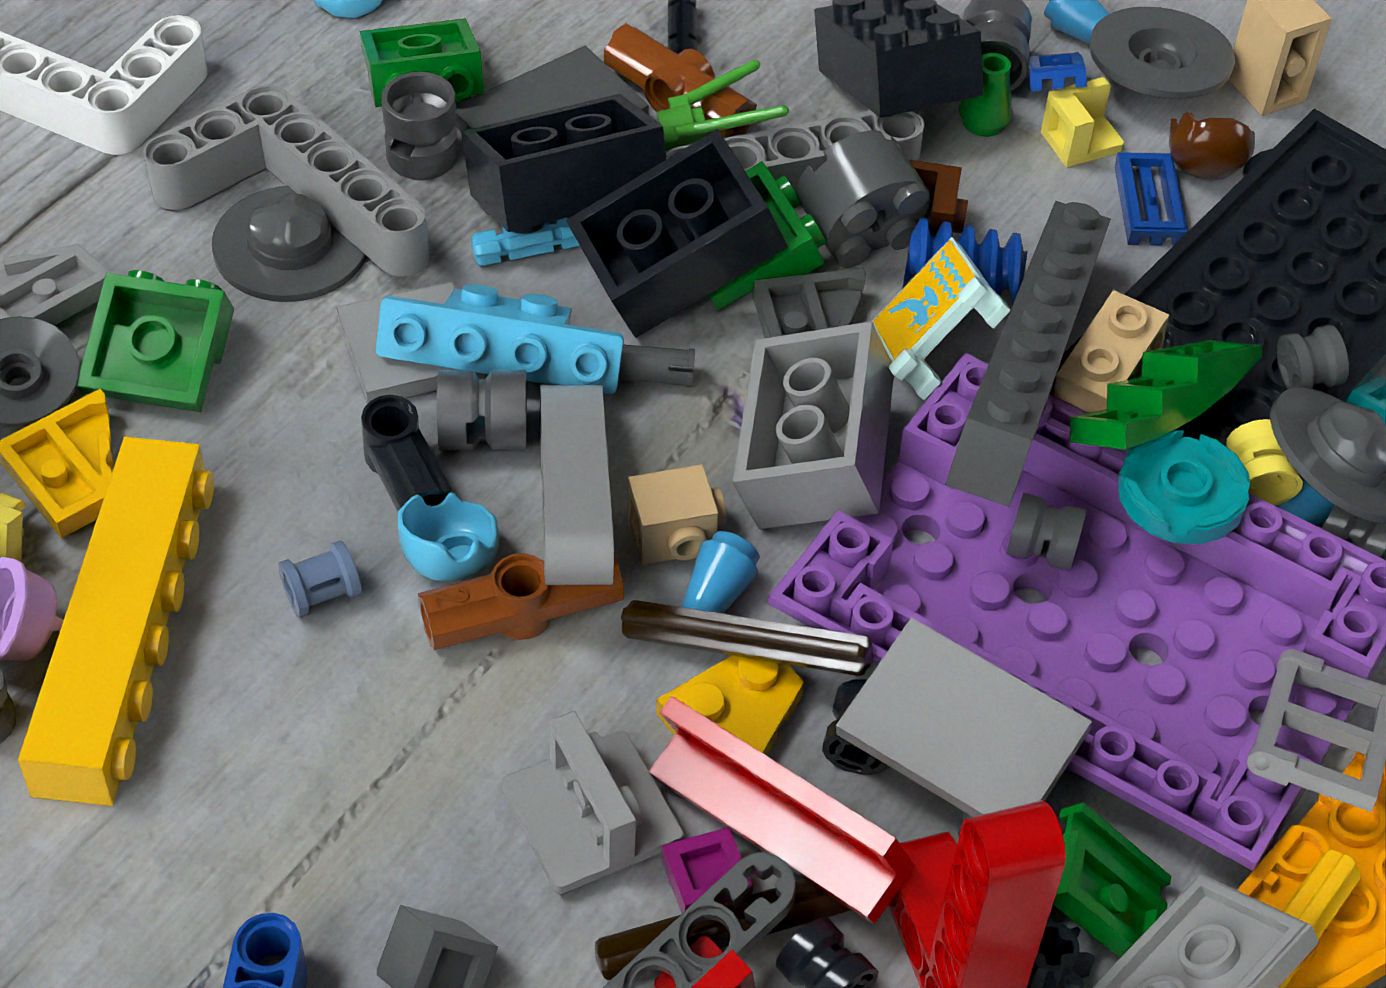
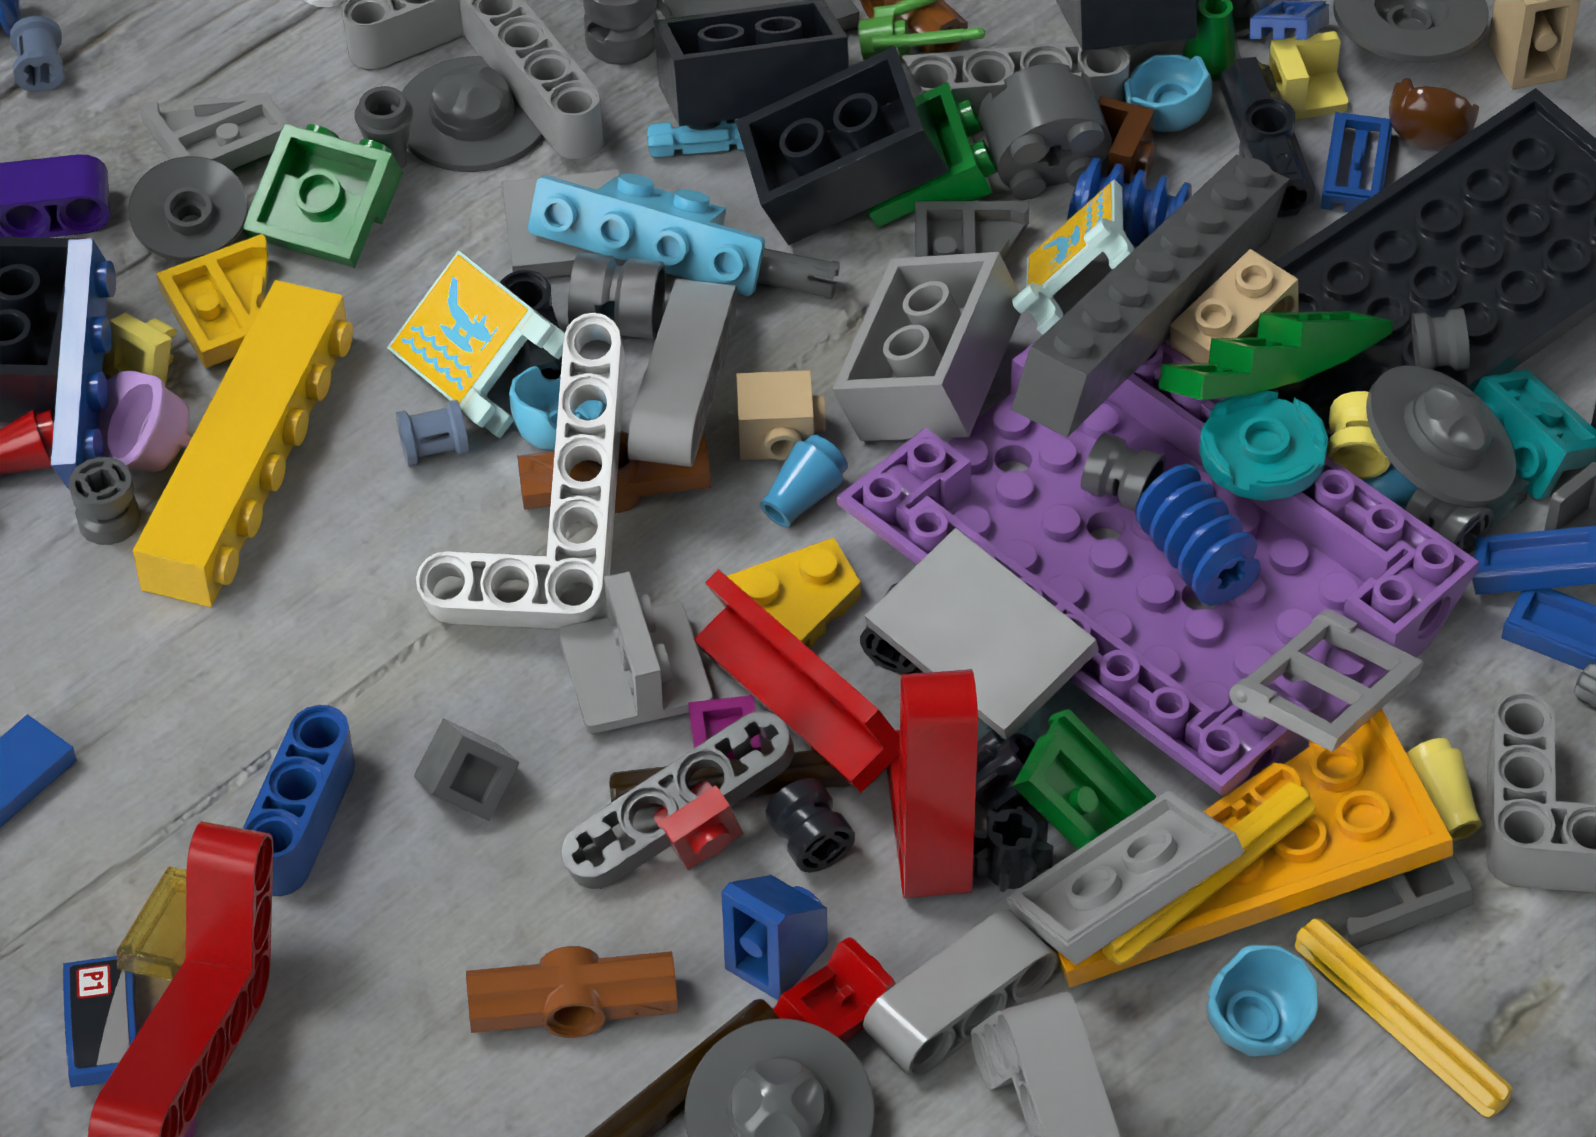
camera: 15 degrees right, 0 degrees up
dark brown axle [621,600,873,676] -> none
none -> dark grey cone [354,86,413,169]
none -> flag [387,250,565,439]
none -> white beam [416,313,626,629]
none -> medium azure hair [1124,54,1213,133]
none -> blue piece [1135,464,1261,606]
none -> black piece [1220,57,1315,217]

